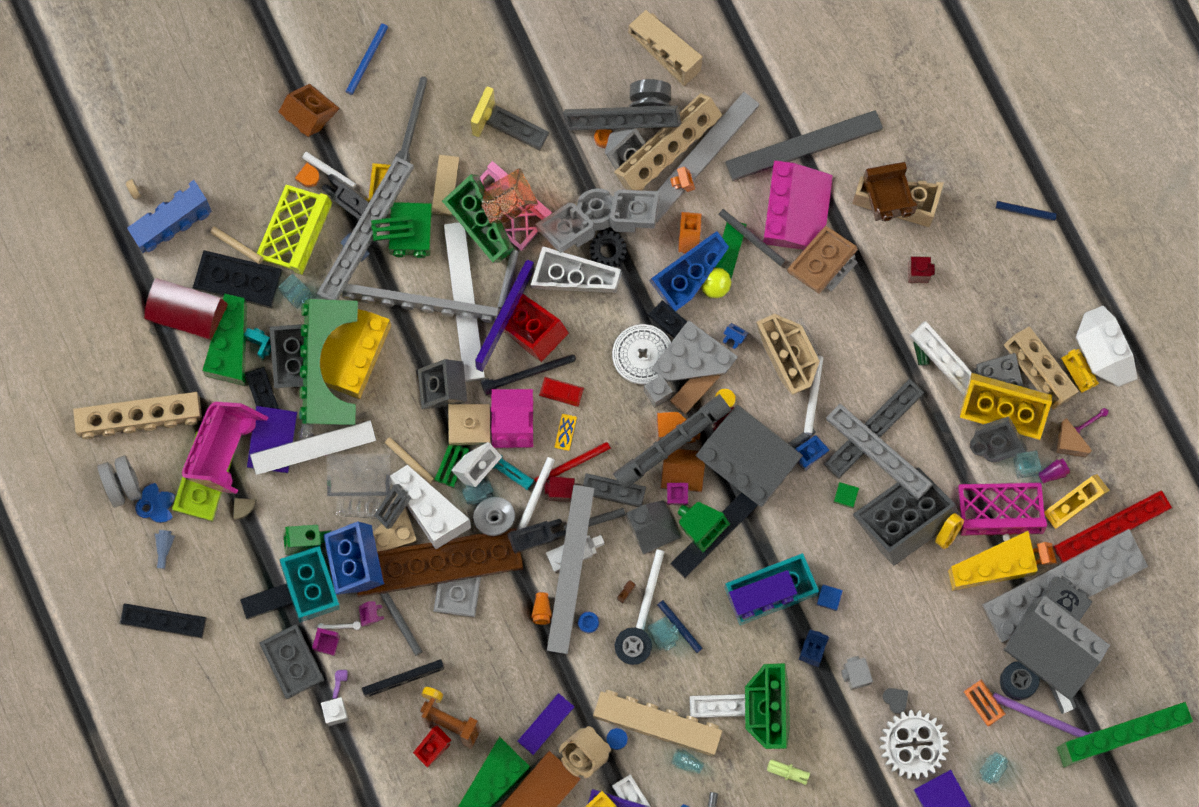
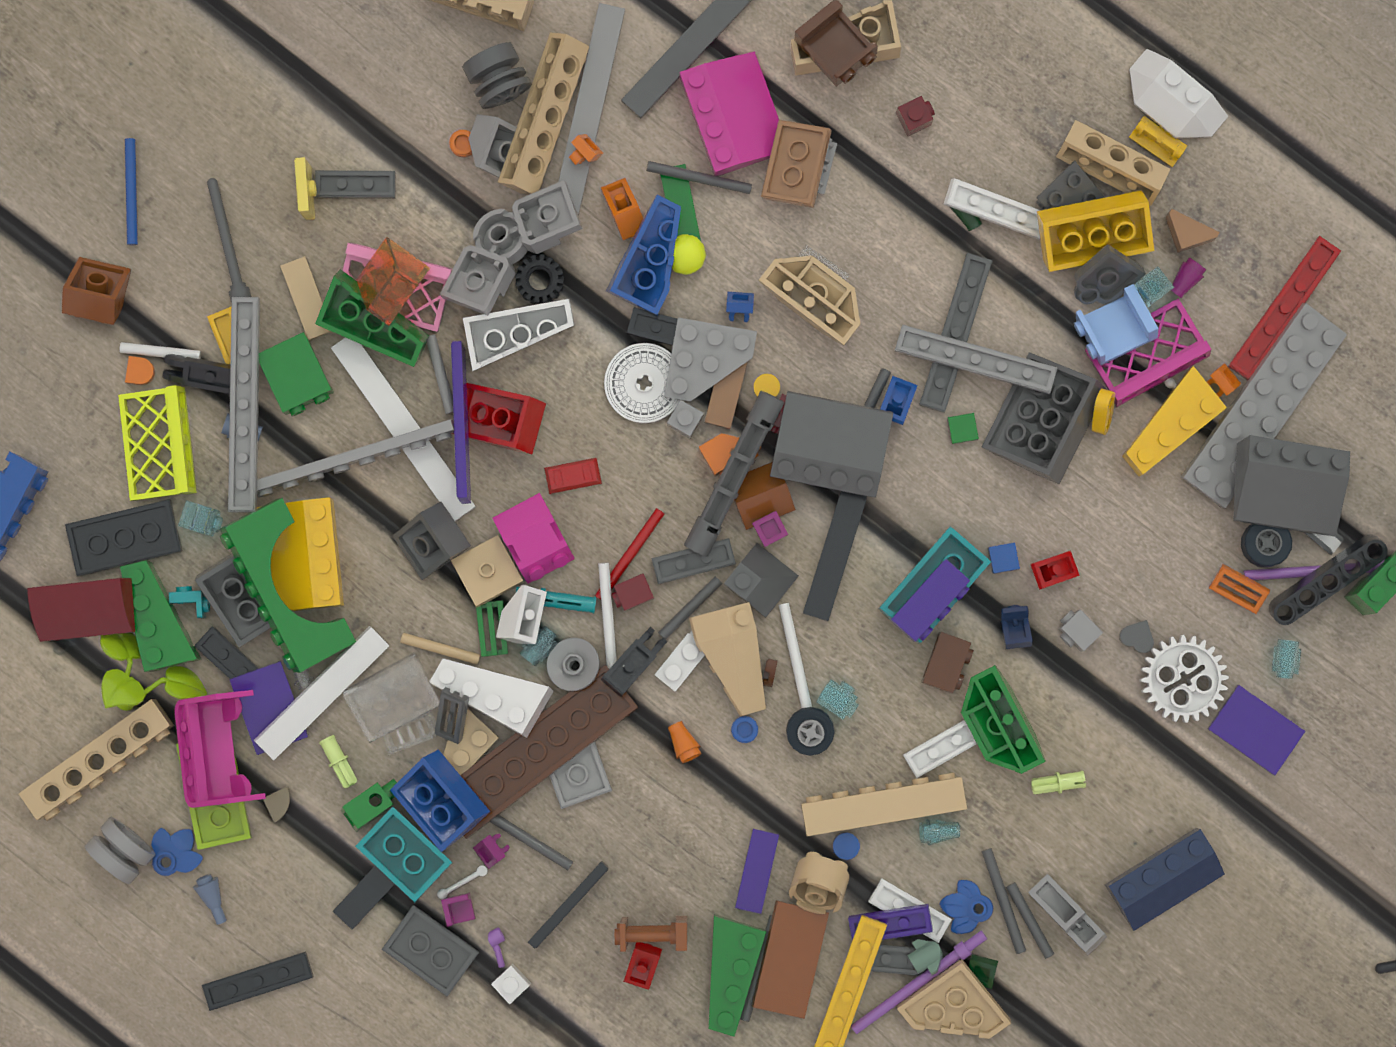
camera: 25 degrees left, 10 degrees up
tan bar [210,226,263,264] -> none
green tile [371,216,415,241] -> none
yellow tile [421,687,443,703] -> none
black piece [480,354,576,396] -> none
light grey tile [547,485,594,654] -> none
yellow sticker [555,414,577,451] -> none
dark grey tile [563,105,682,131] -> none
dark blue bar [657,600,703,653] -> none
green torso [678,502,730,552] -> none
white bar [804,356,823,435] -> none
dark grey brick [1040,576,1093,621] -> none
yellow slope [1044,474,1110,529] -> none
magenta hinge [1074,408,1109,433] -> none
none -> lime plant [100,633,207,711]
none -> yellowish green axle [319,735,357,788]
none -> tan wedge [689,602,766,716]
none -> reddish brown brick [921,632,974,694]
none -> red slope [1030,550,1080,590]
none -> light blue panel [1074,284,1159,365]
none -> black beam [1269,535,1388,625]

